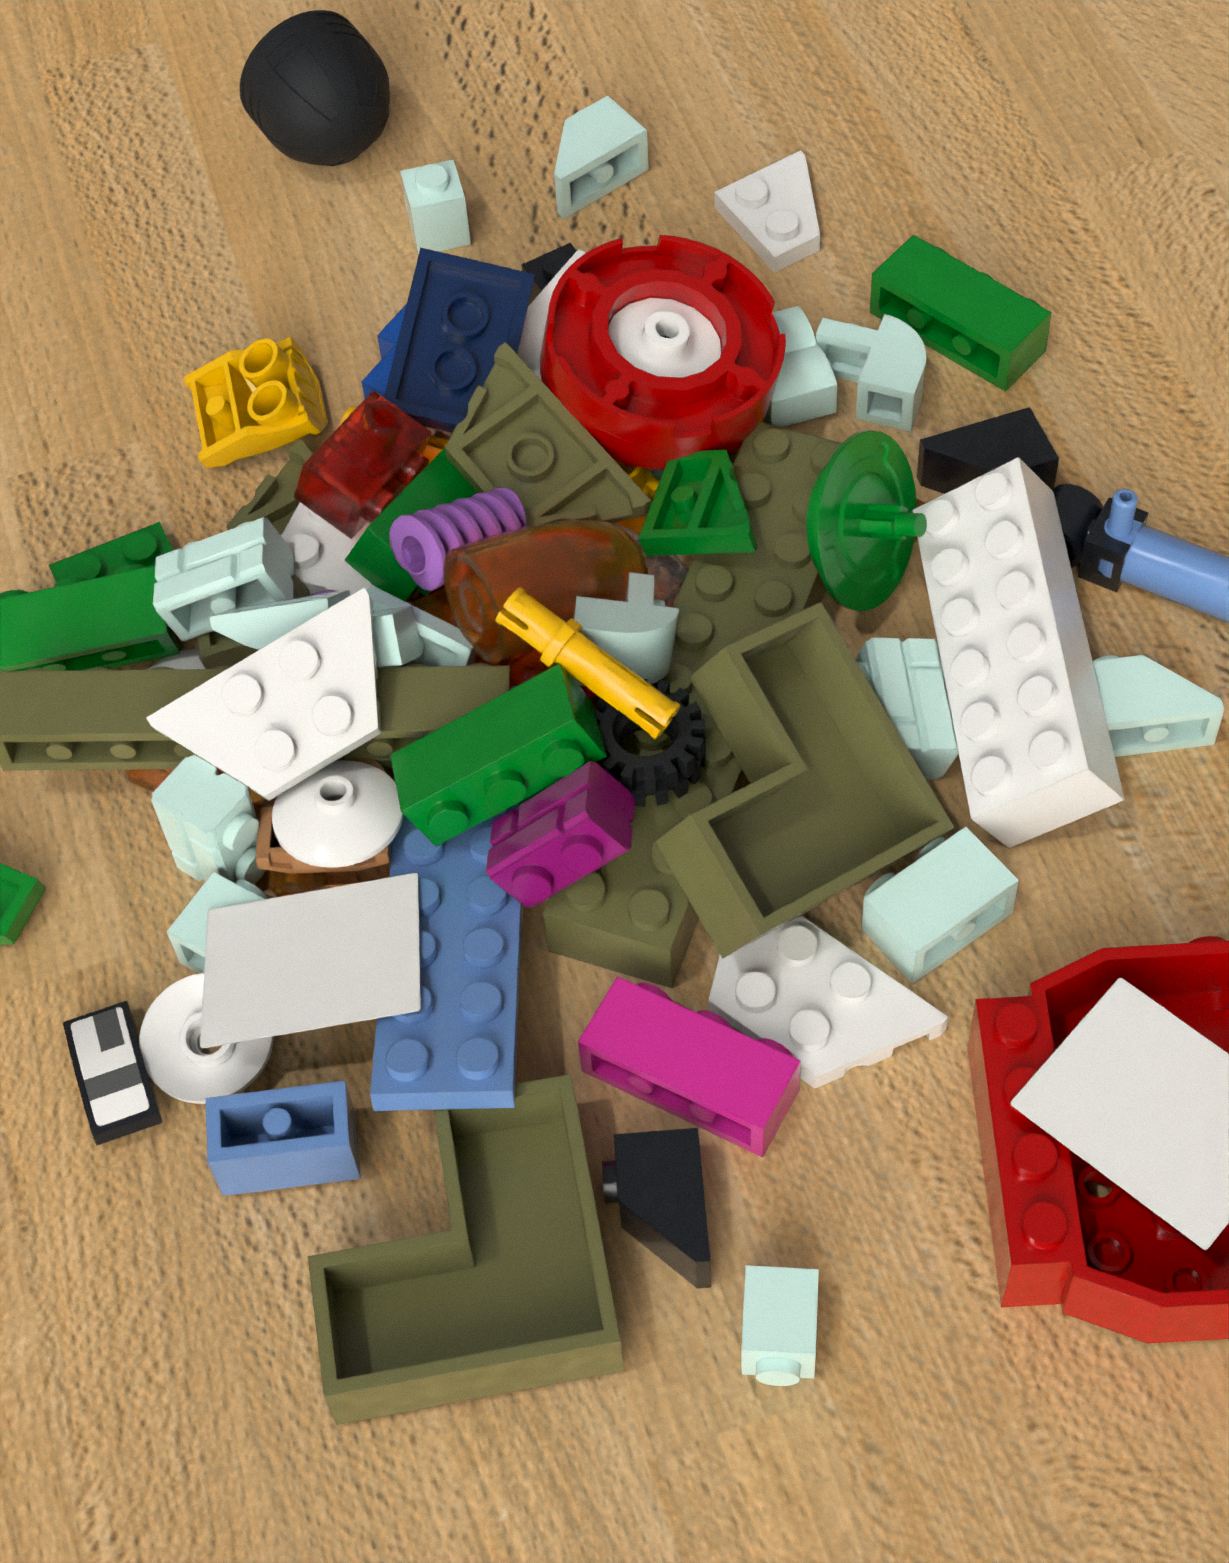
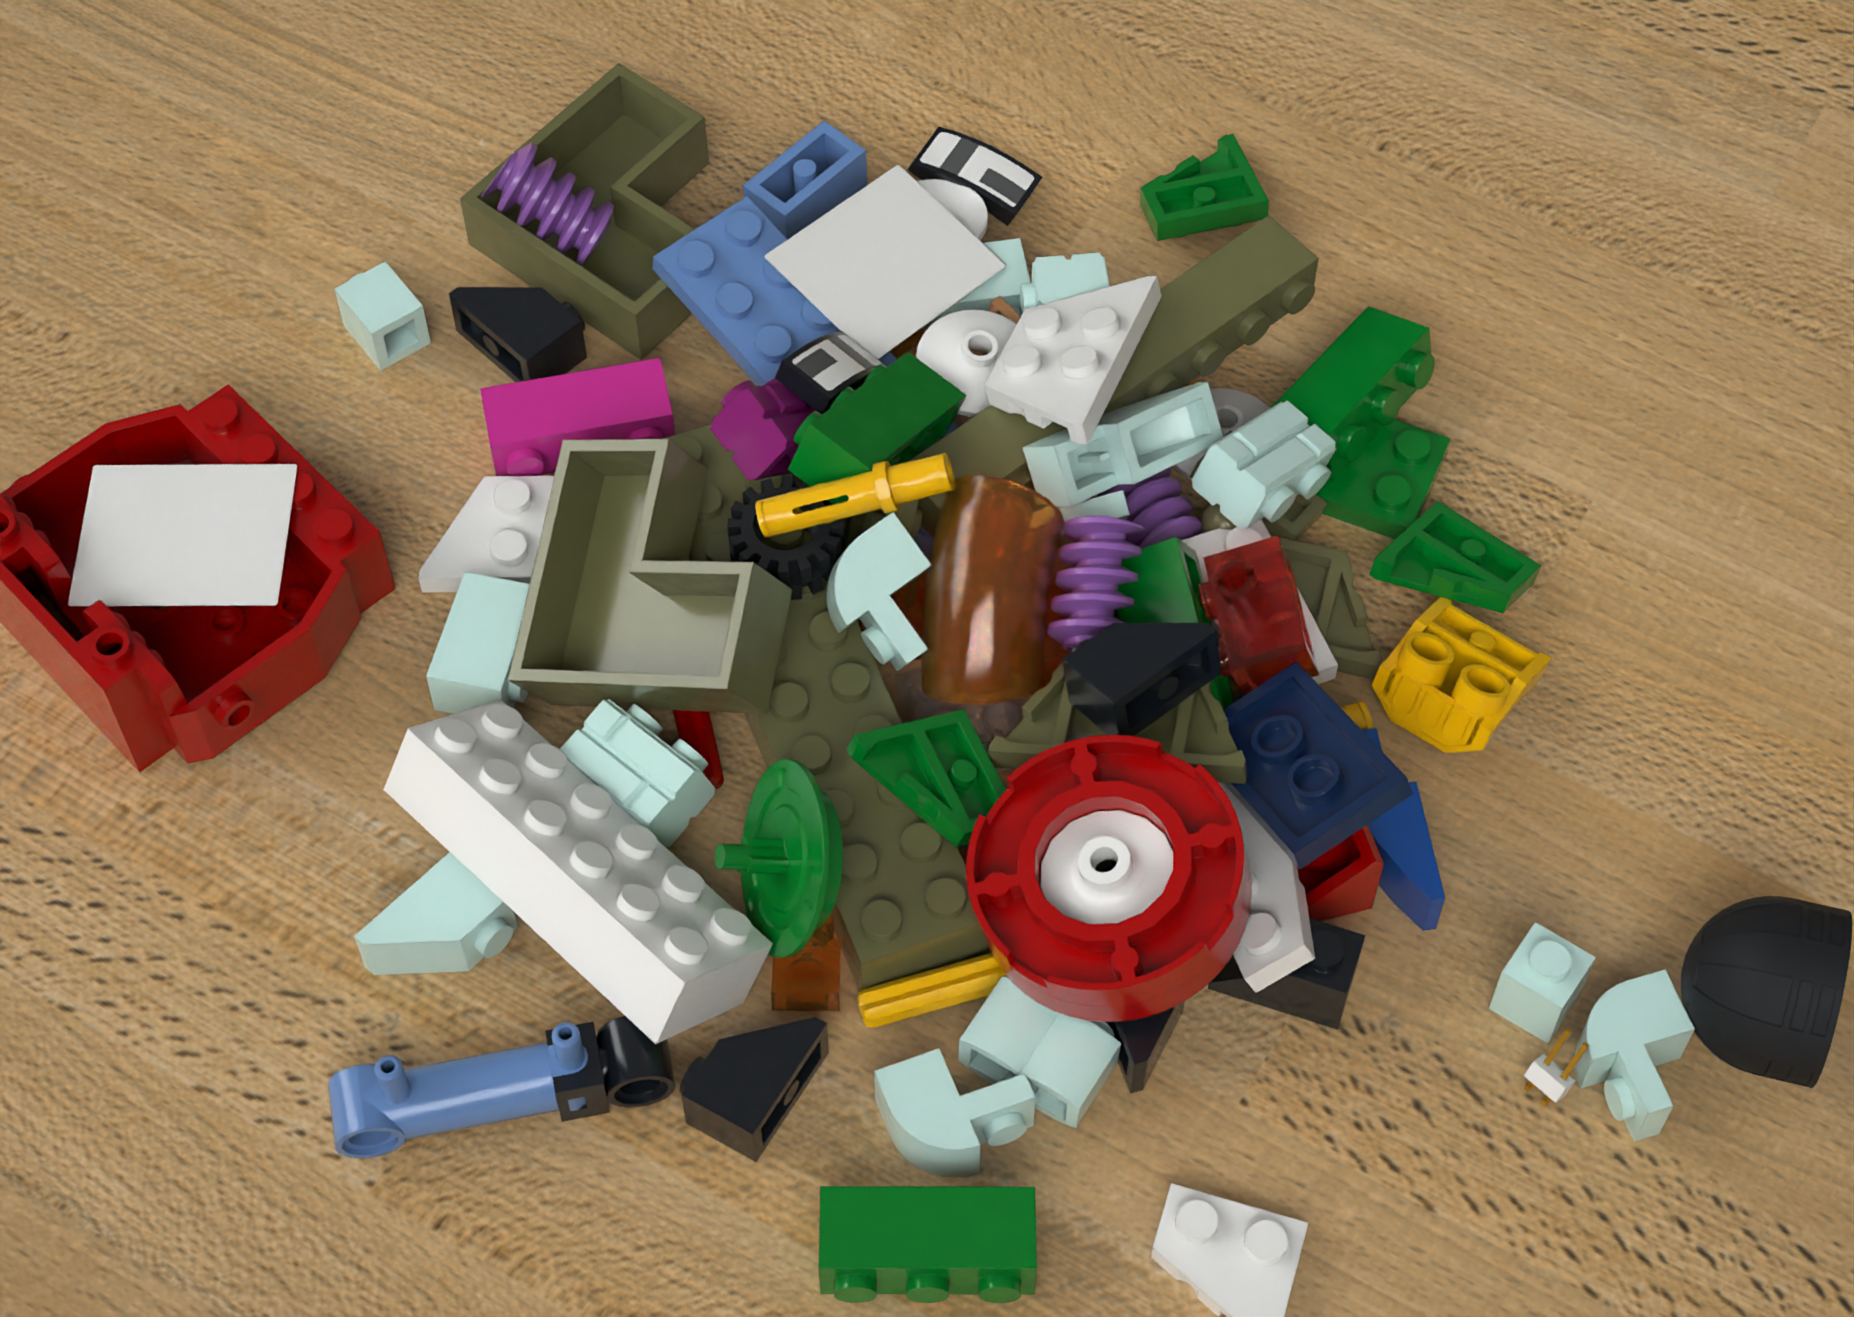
camera: 135 degrees right, 0 degrees up
light aqua slope [554,96,649,219] -> none
none -> medium lavender piece [481,142,614,266]
none -> slope [775,332,887,414]
none -> black slope [1062,623,1222,736]
none -> green wing [1369,501,1541,613]
none -> white piece [1524,1028,1589,1107]
none -> light aqua brick [1574,969,1695,1142]

